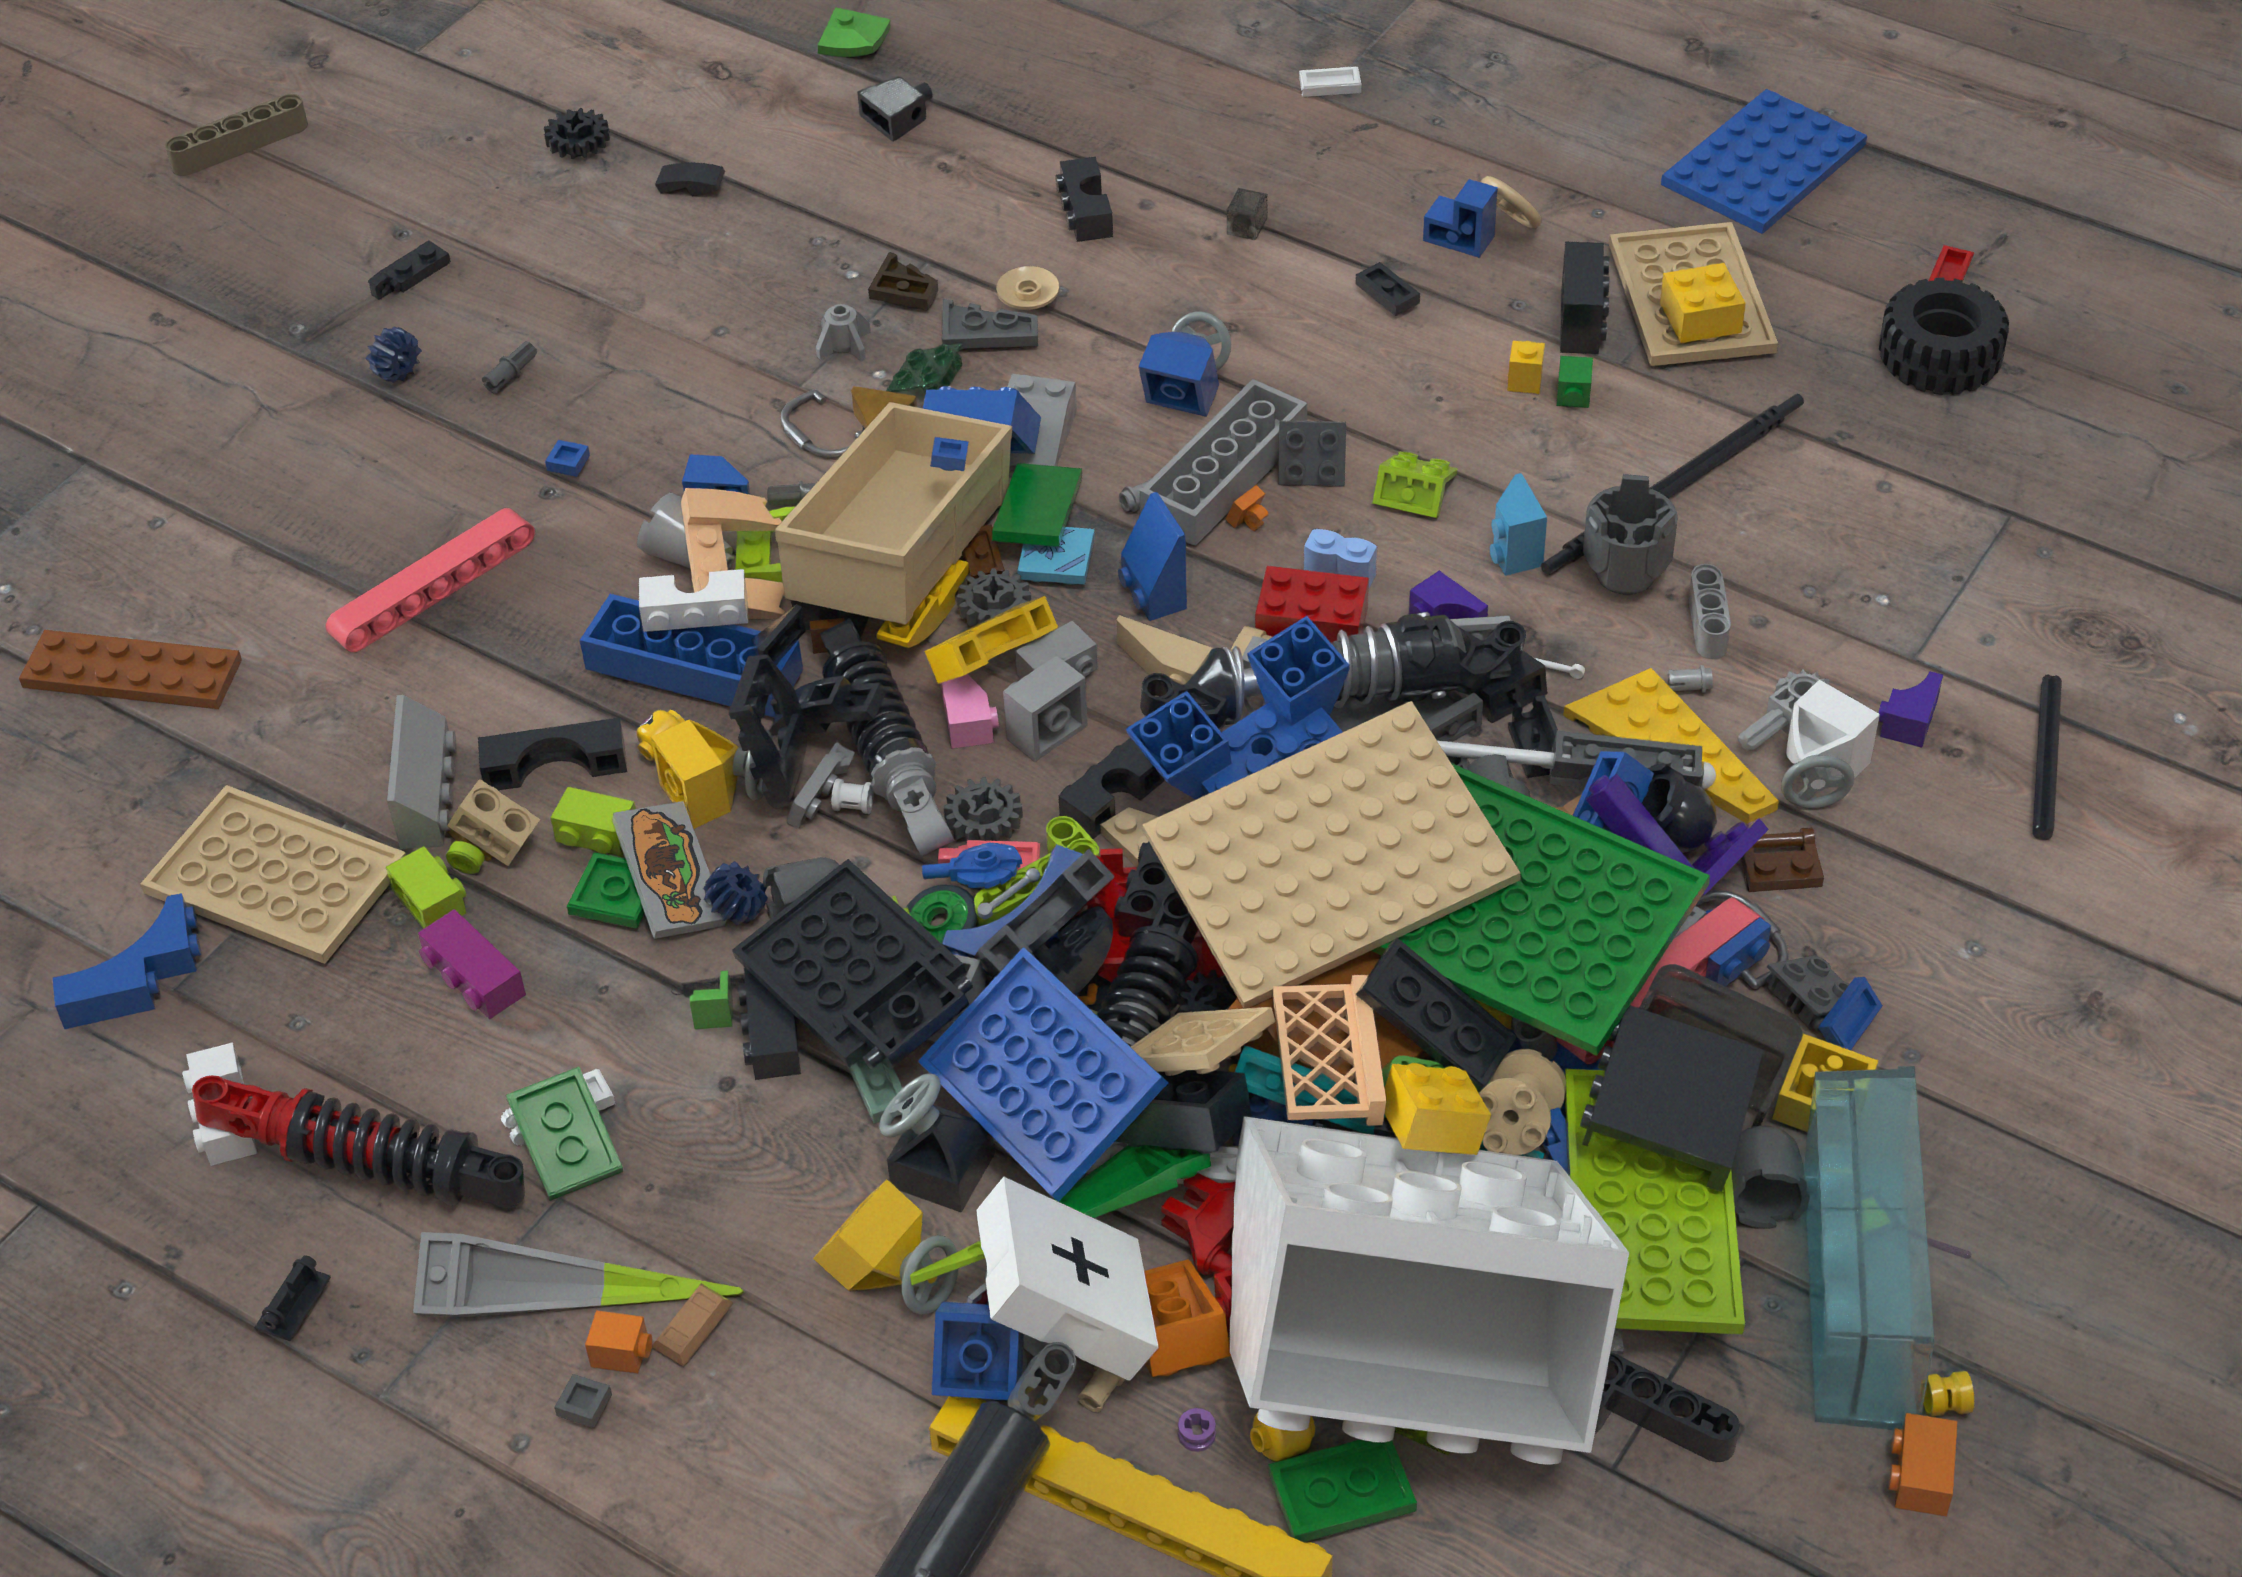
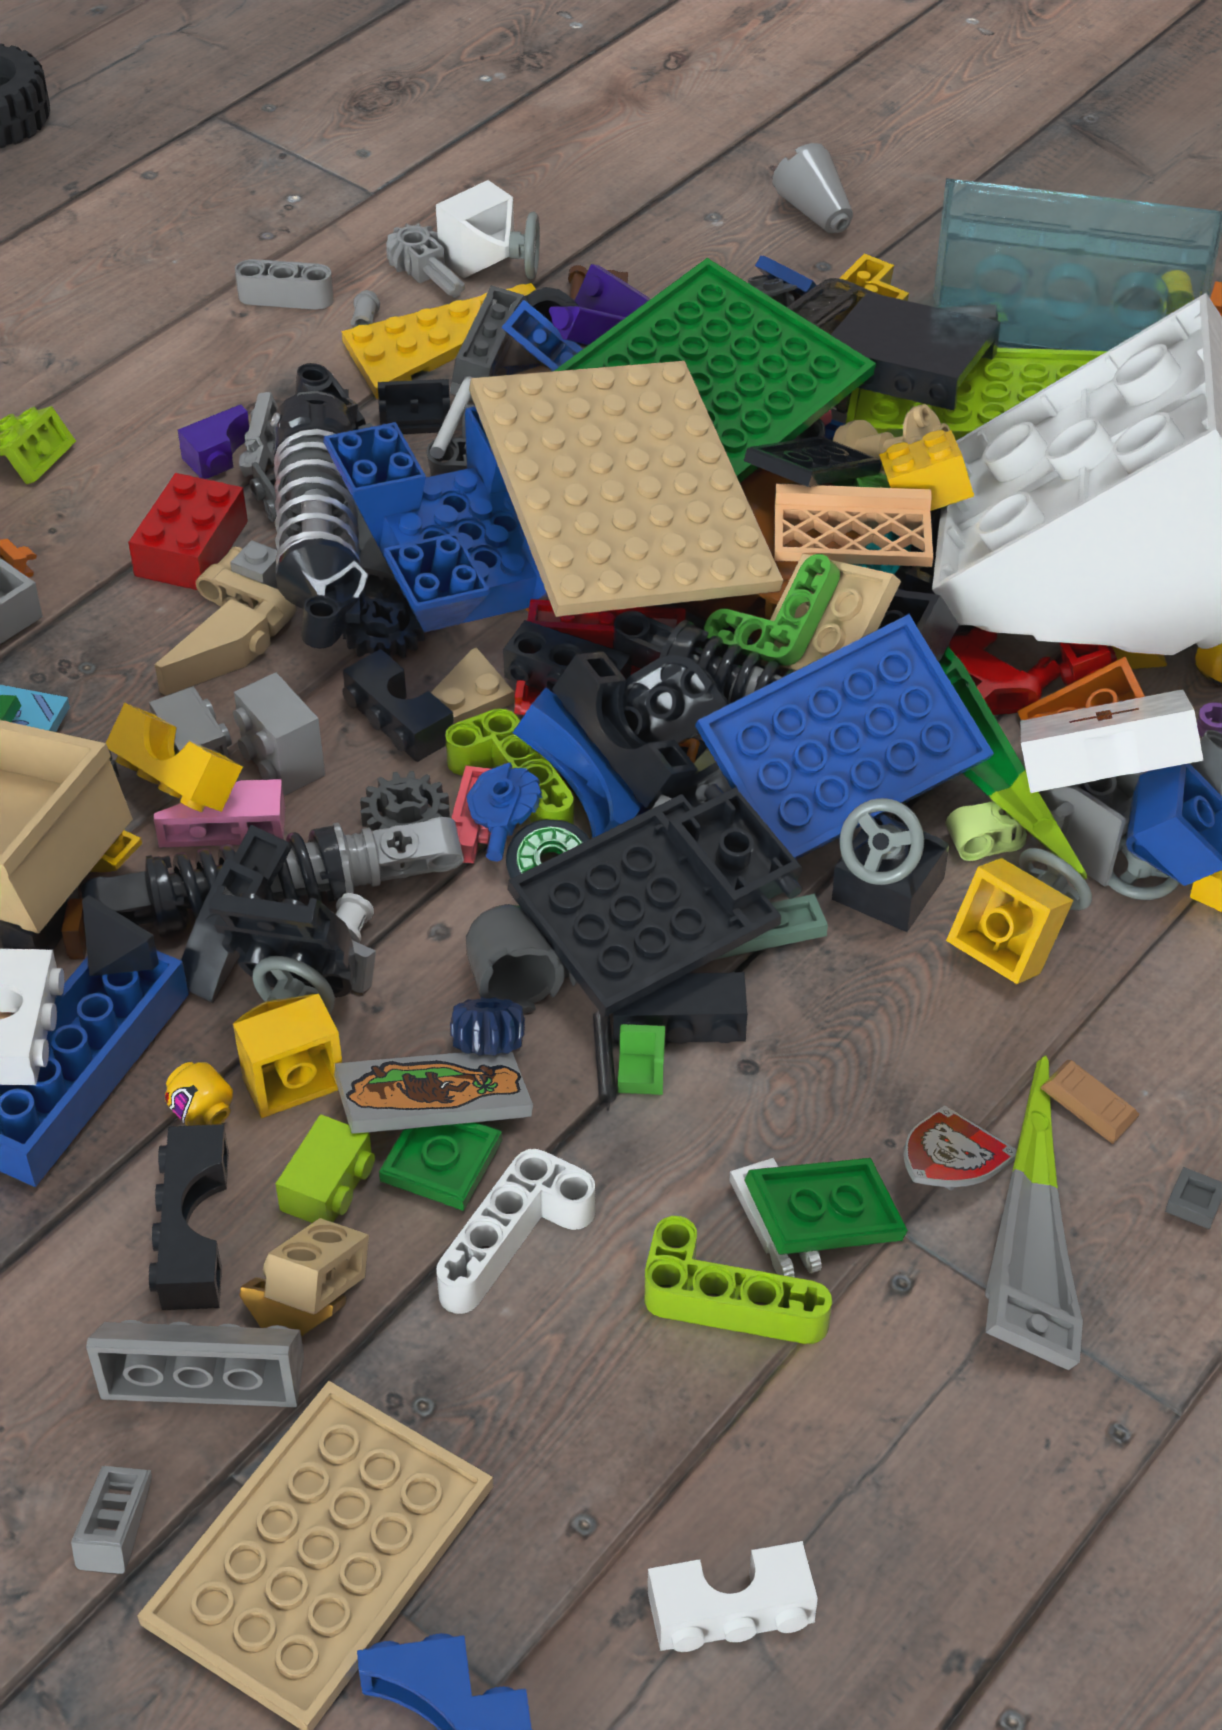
camera: 85 degrees left, 0 degrees up
black piece [192,1075,525,1207] -> none
black hinge [254,1255,331,1341] -> none
lime brick [386,846,467,929] -> none
magenta brick [418,909,526,1019] -> none
lime tile [446,841,485,874] -> none
orange brick [585,1310,652,1374] -> none
light grey hinge [977,868,1040,919] -> none
blue slope [1118,492,1187,621] -> none
light blue brick [1304,529,1377,588] -> none
dark azure slope [1490,473,1547,576] -> none
black axle [1541,394,1804,575] -> none
dark grey piece [1583,474,1678,595] -> none
dark purple arch [1878,671,1943,748] -> none
black axle [2032,674,2062,840] -> none
none -> light grey slope [71,1466,152,1574]
none -> white beam [437,1149,595,1314]
none -> lime beam [644,1216,832,1344]
none -> bright green beam [704,554,840,666]
none -> light grey cone [772,143,853,233]
none -> shield [903,1105,1017,1191]

